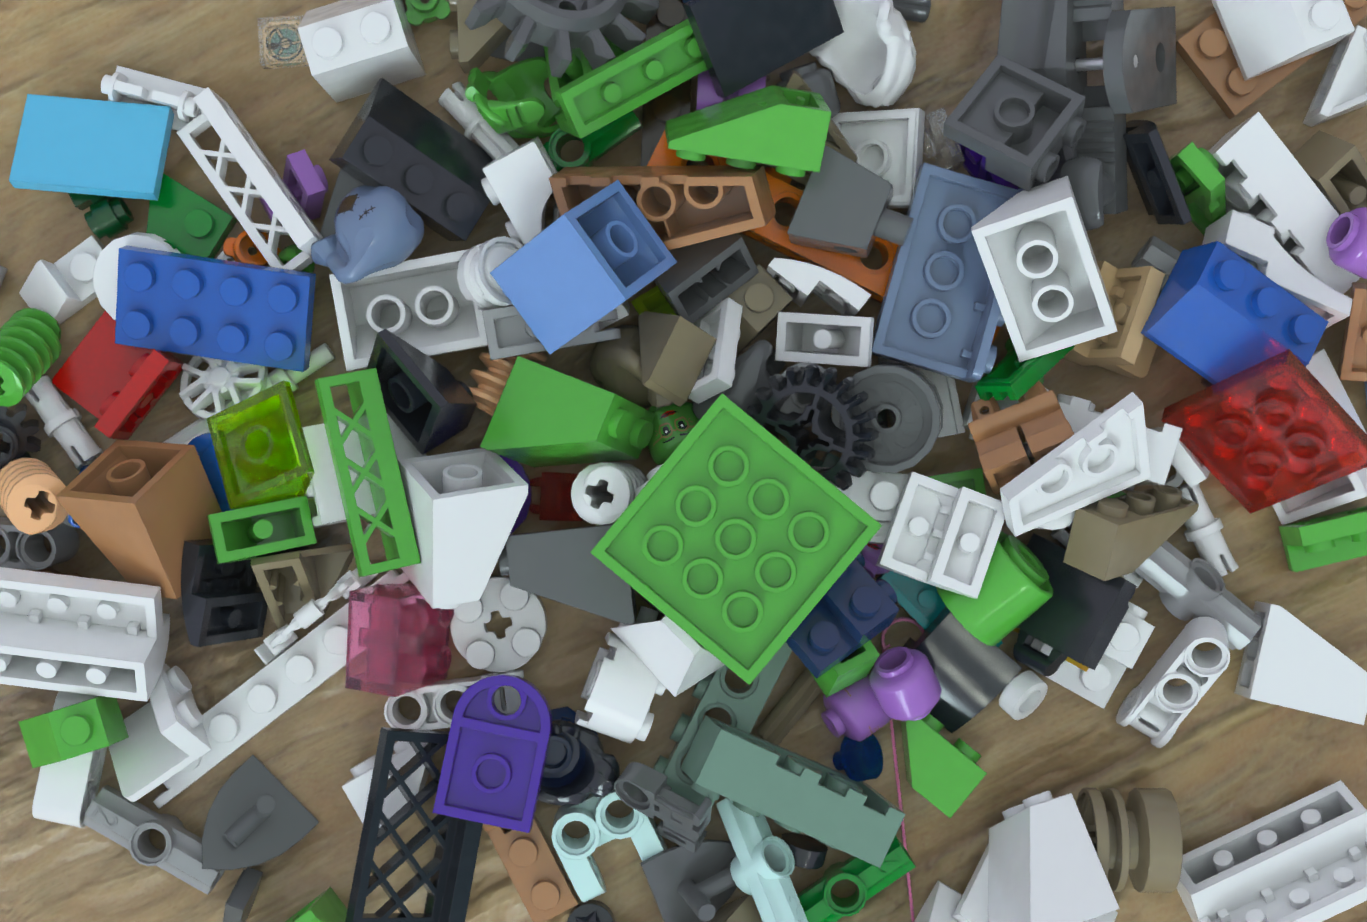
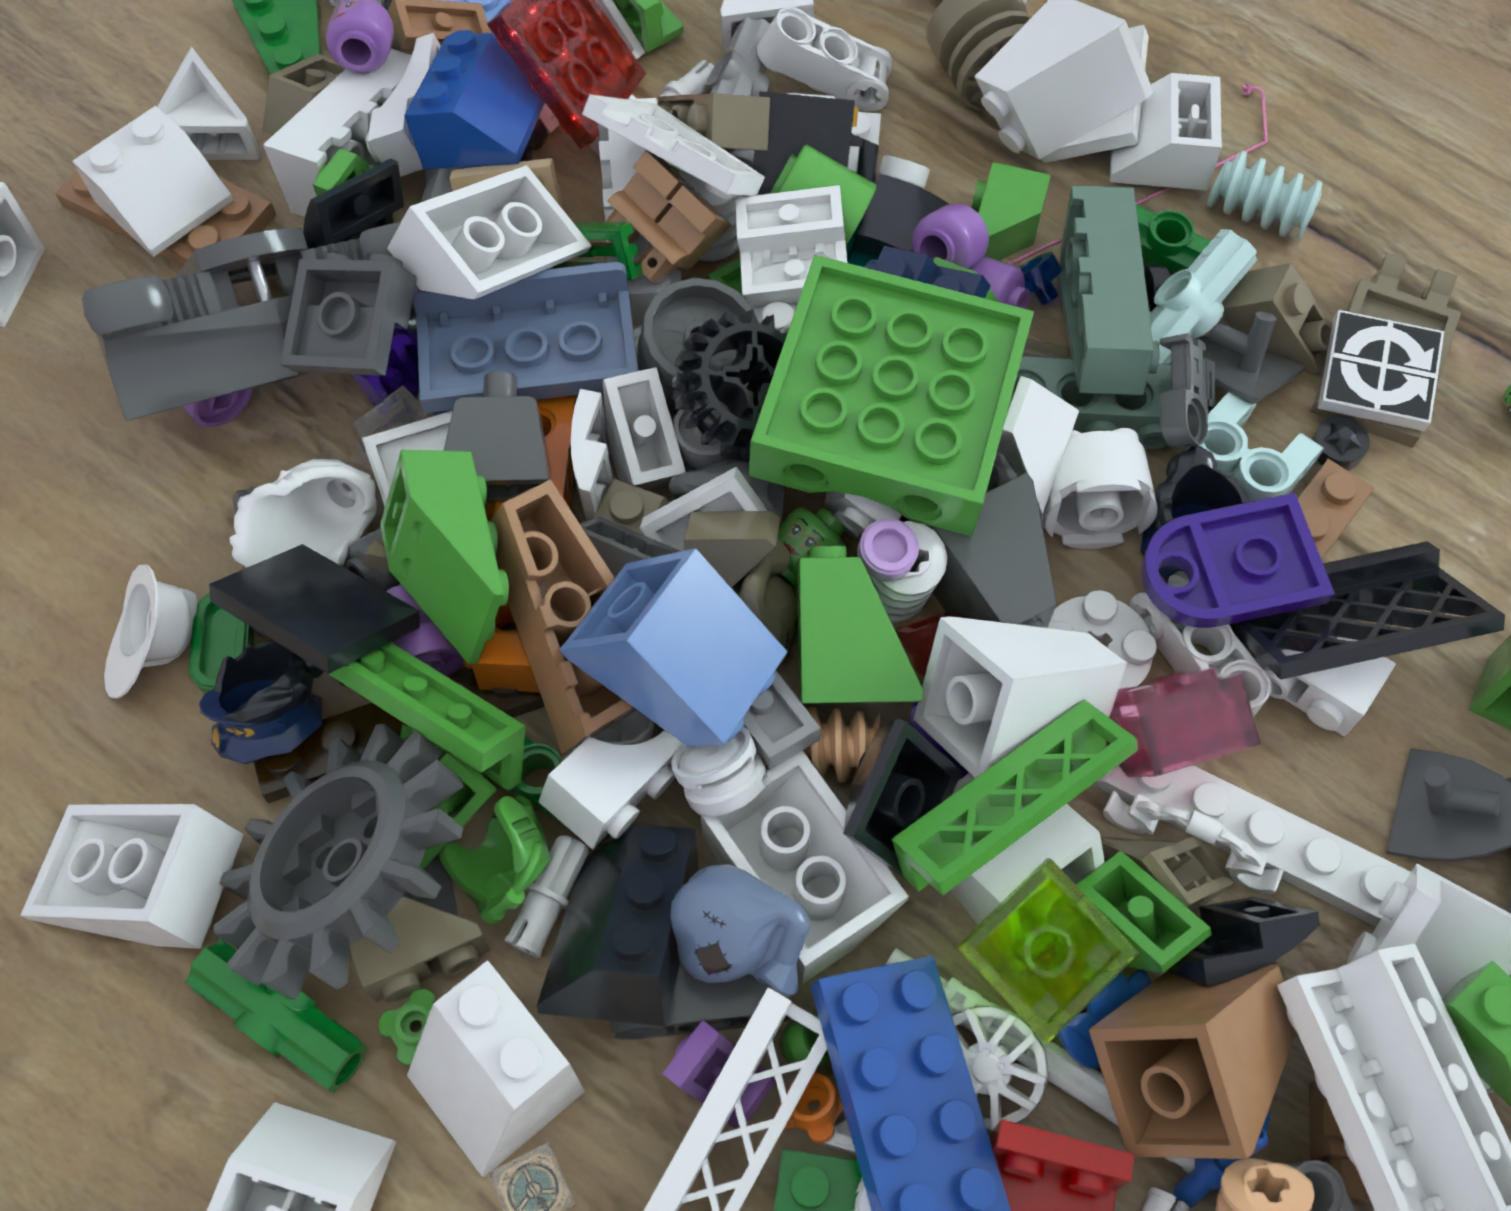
camera: 120 degrees left, 25 degrees down
none -> lavender tile [857,519,919,581]

